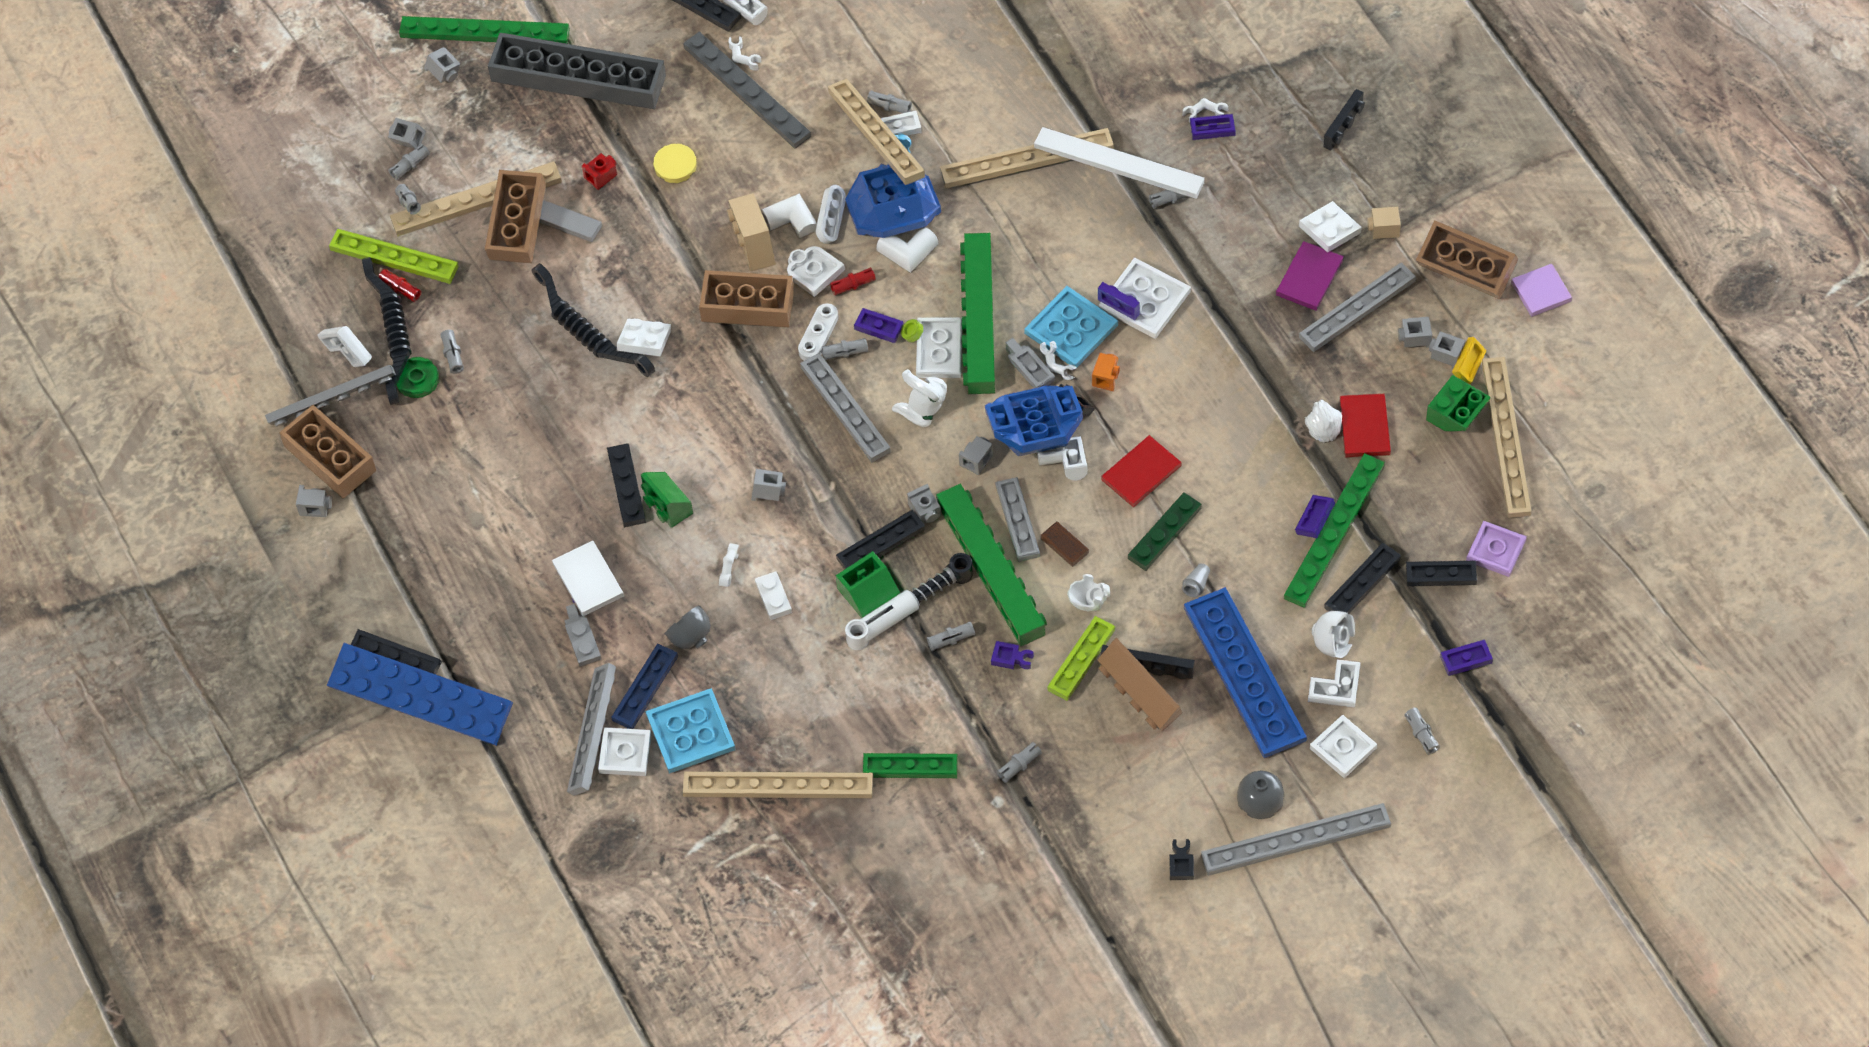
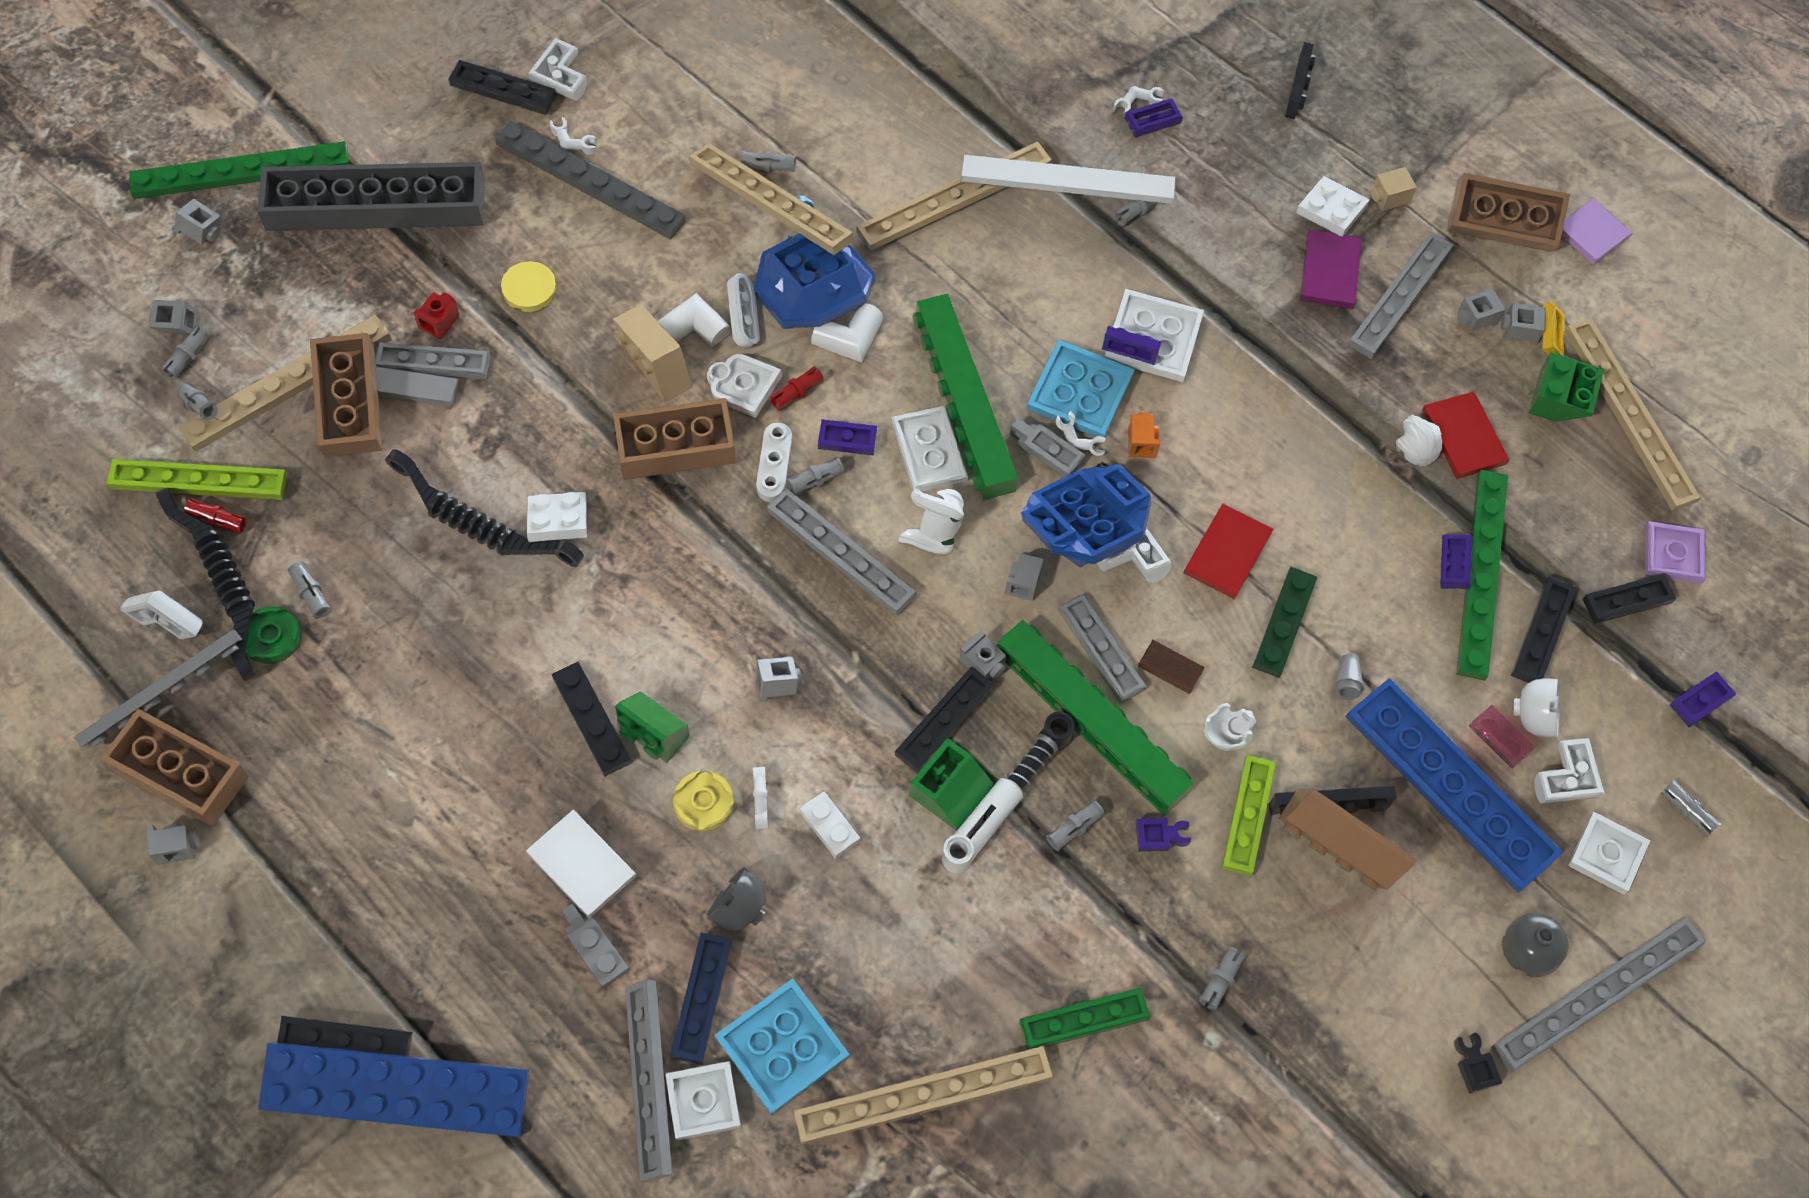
camera: 25 degrees left, 5 degrees up
white plate [881,111,922,136] -> none
lime tile [901,319,923,342] -> none
none -> light grey tile [375,342,491,380]
none -> light yellow tile [673,771,734,832]
none -> clear pink plate [1469,705,1535,769]

